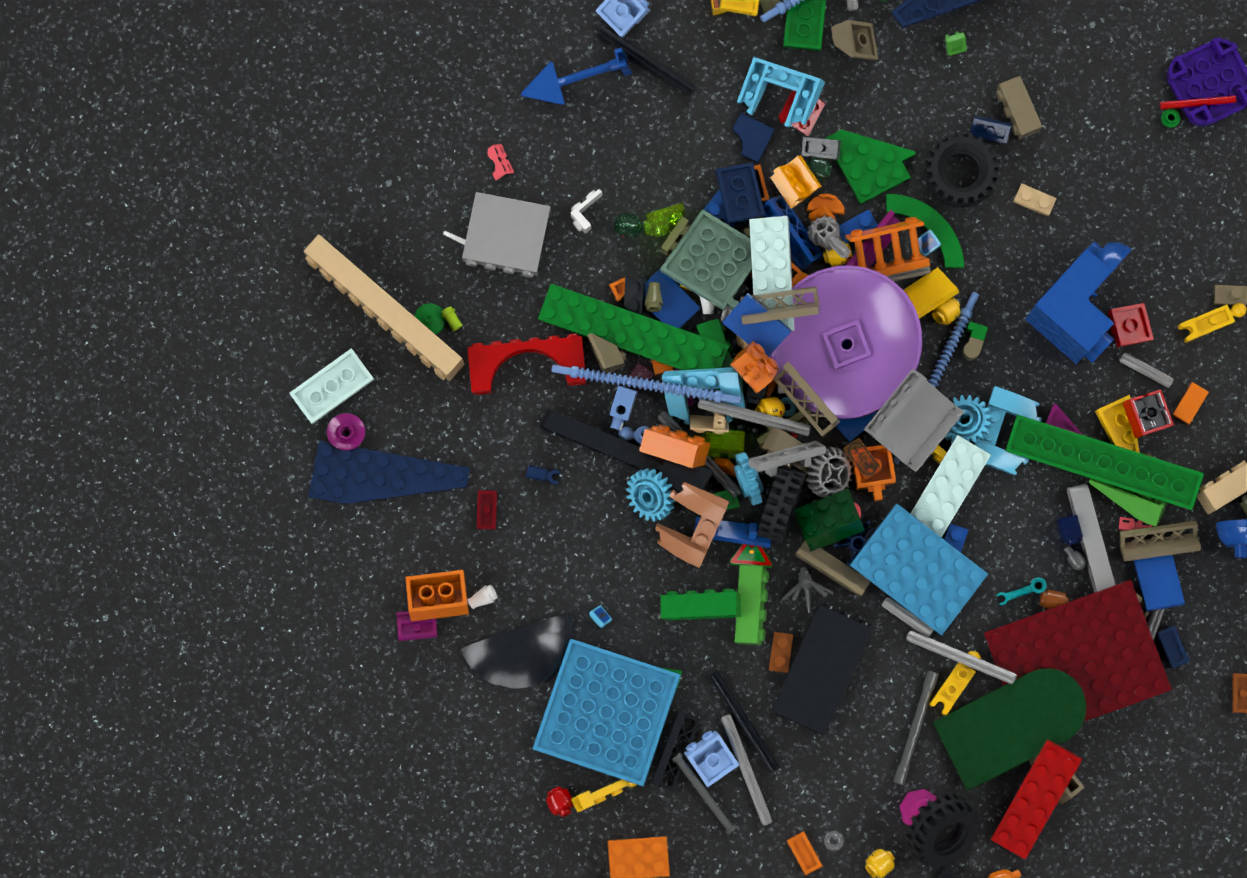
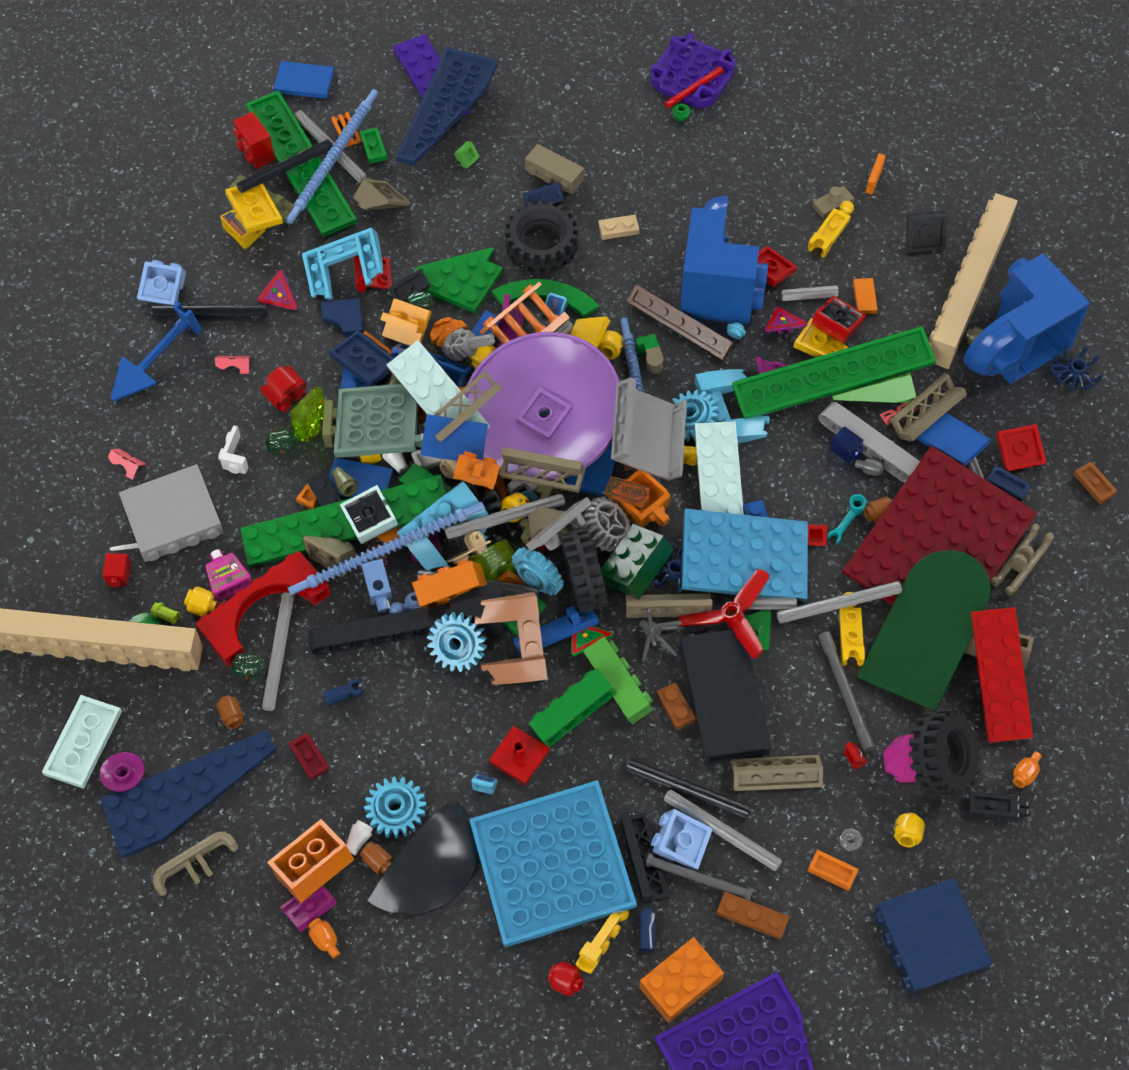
camera: 35 degrees left, 20 degrees down
none -> red brick [102,553,131,587]
none -> dark tan piece [153,832,238,896]
none -> yellow head [184,586,217,617]
none -> dark pink torso [206,550,252,602]
none -> coral piece [215,356,251,374]
none -> dark orange brick [216,695,244,729]
none -> clear green head [231,651,265,681]
none -> piece [257,270,298,310]
none -> red brick [260,365,307,413]
none -> light grey axle [262,592,294,711]
none -> orange plant [308,918,340,959]
none -> piece [340,485,398,544]
none -> dark orange brick [360,842,394,875]
none -> medium azure gear [364,776,427,839]
none -> red tile [489,726,550,786]
none -> plate [627,284,734,360]
none -> dark blue bar [639,908,655,952]
none -> red piece [678,569,770,659]
none -> dark orange plate [716,892,790,940]
none -> medium azure plate [727,322,746,339]
none -> dark tan fence [731,755,823,791]
none -> green piece [745,610,771,651]
none -> piece [765,307,807,334]
none -> red slope [808,524,827,546]
none -> red slope [843,742,868,770]
none -> dark tan piece [991,523,1054,596]
none -> red hinge [996,424,1047,472]

